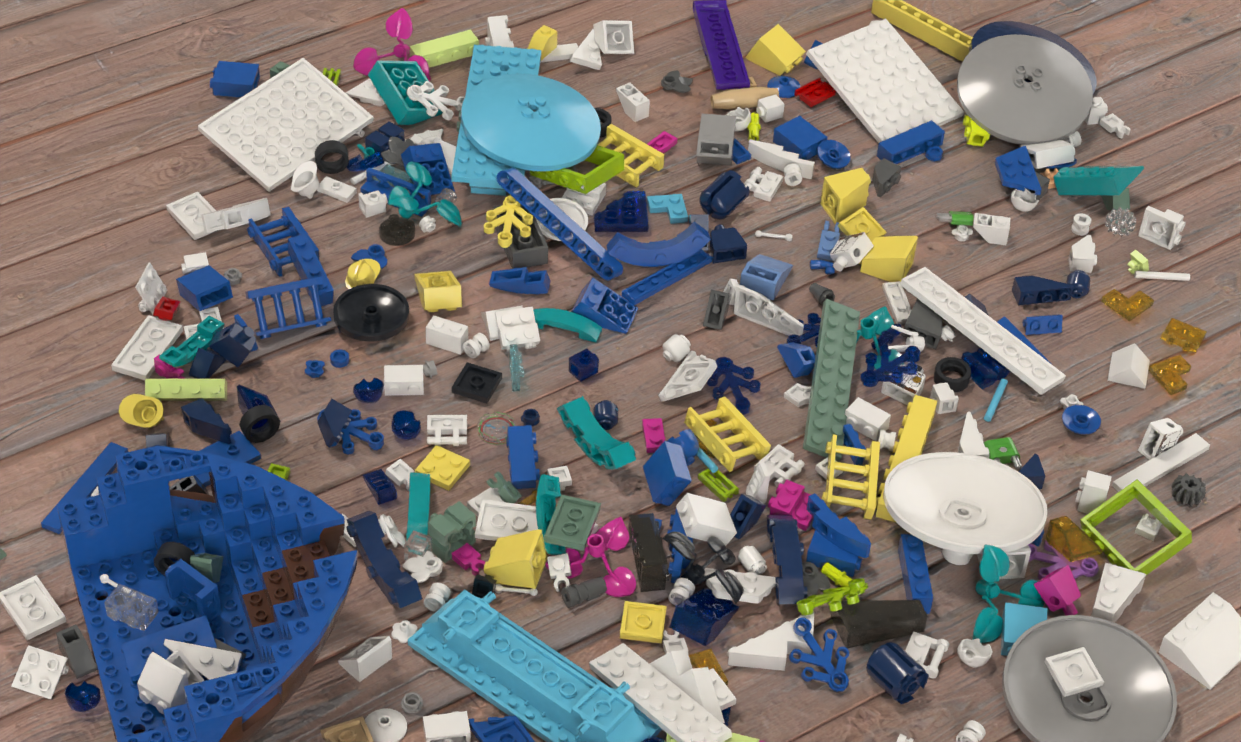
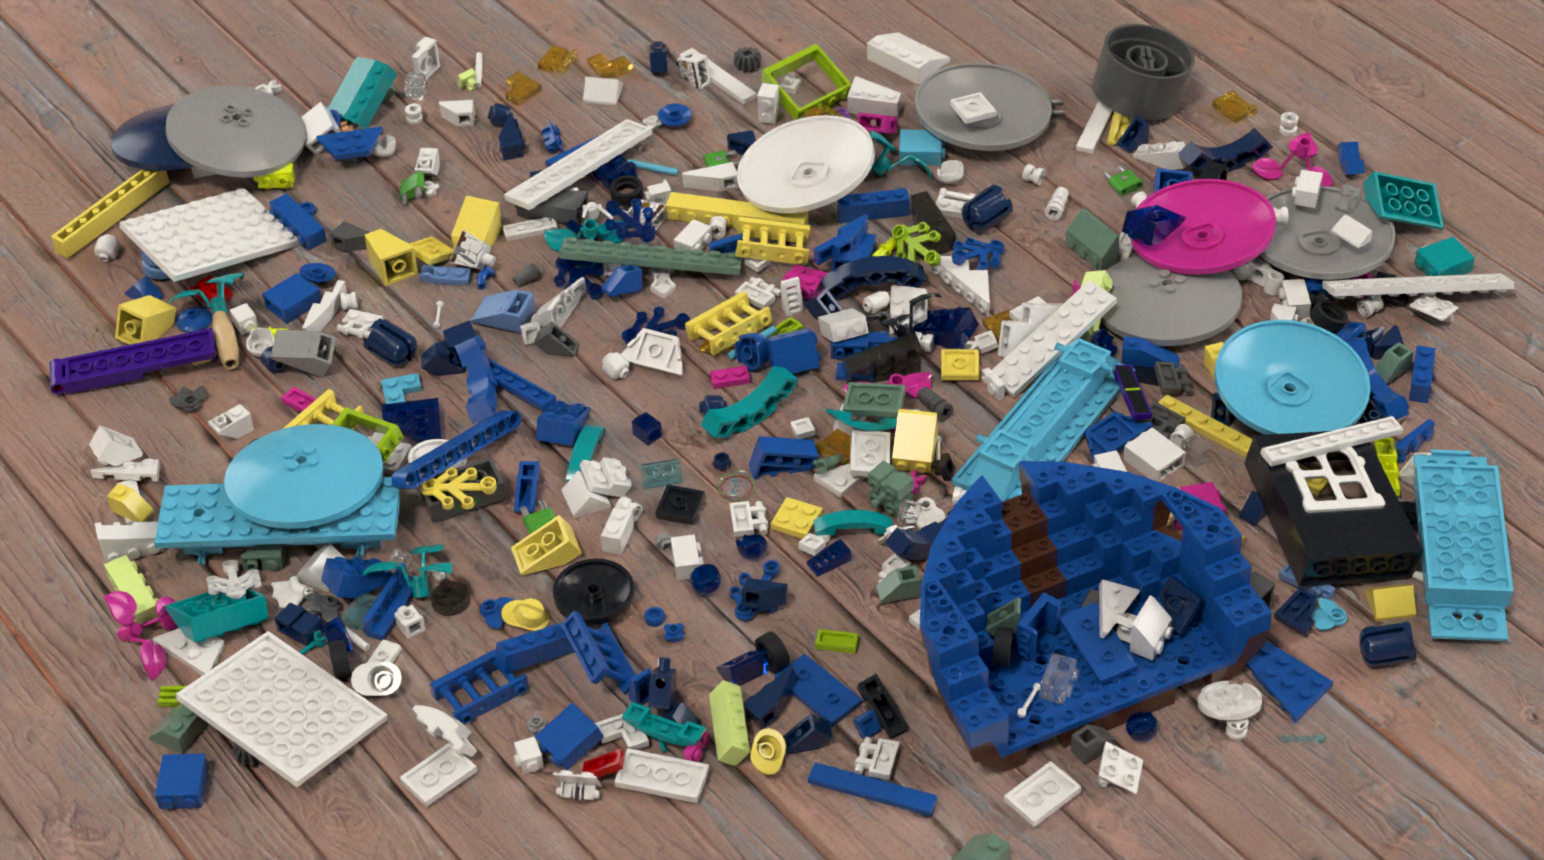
camera: 90 degrees left, 0 degrees up
none -> teal plant [169,273,245,314]
none -> bright green piece [520,499,555,535]
none -> dark blue slope [649,41,668,73]
none -> white plate [981,368,1005,400]

